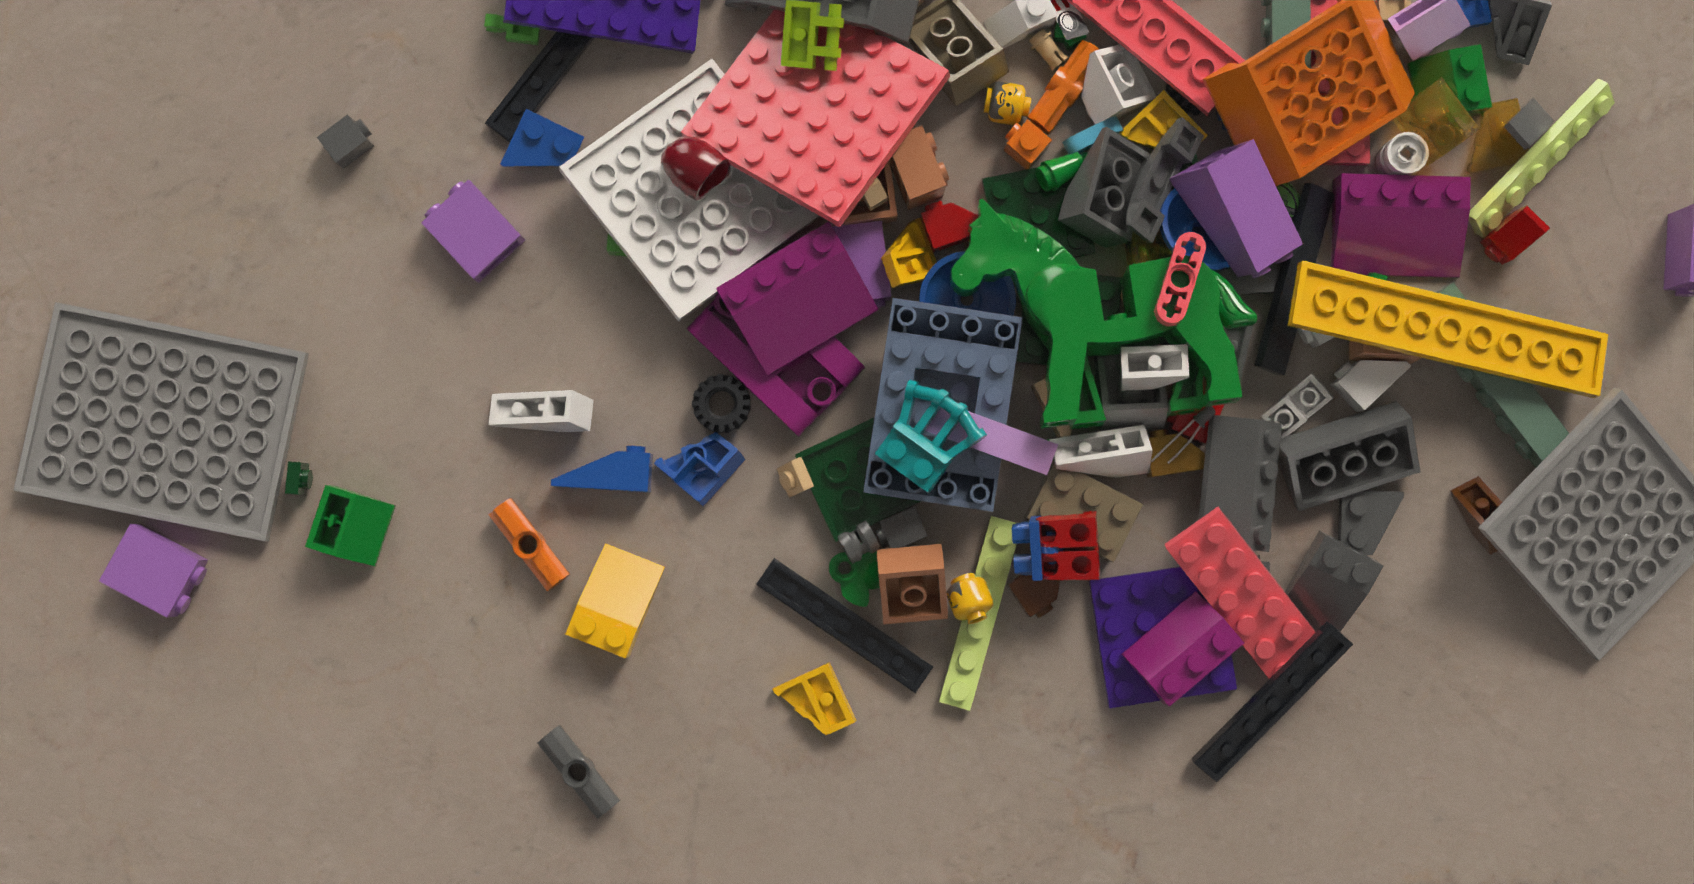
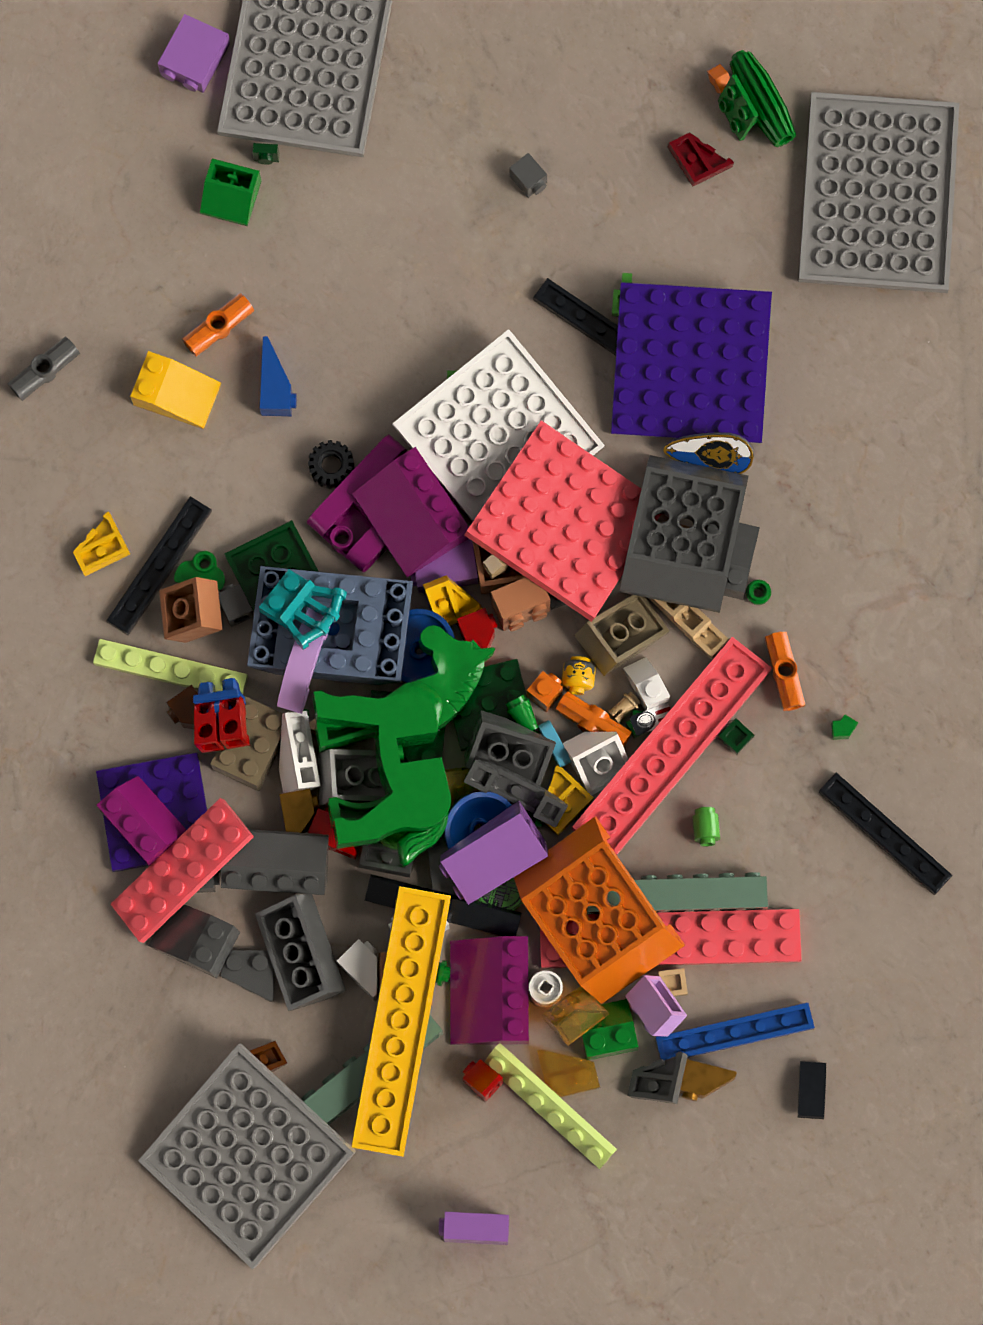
camera: 90 degrees right, 10 degrees down
medium lavender brick [421,179,525,283] -> none
white slope [488,390,594,432] -> none
blue wing [500,109,584,167] -> none
blue slope [654,432,746,507] -> none
dark red piece [660,136,731,201] -> none
tan plate [777,457,814,498] -> none
lime plate [781,0,844,71] -> none
dark grey wheel [837,521,881,564] -> none
yellow head [946,573,993,624] -> none
white slope [1120,344,1189,391] -> none
piece [1151,406,1215,464] -> none
coral beam [1154,232,1206,327] -> none
black tile [1191,620,1353,782] -> none
white slope [1261,372,1333,438] -> none
dark grey slope [1504,98,1554,150] -> none

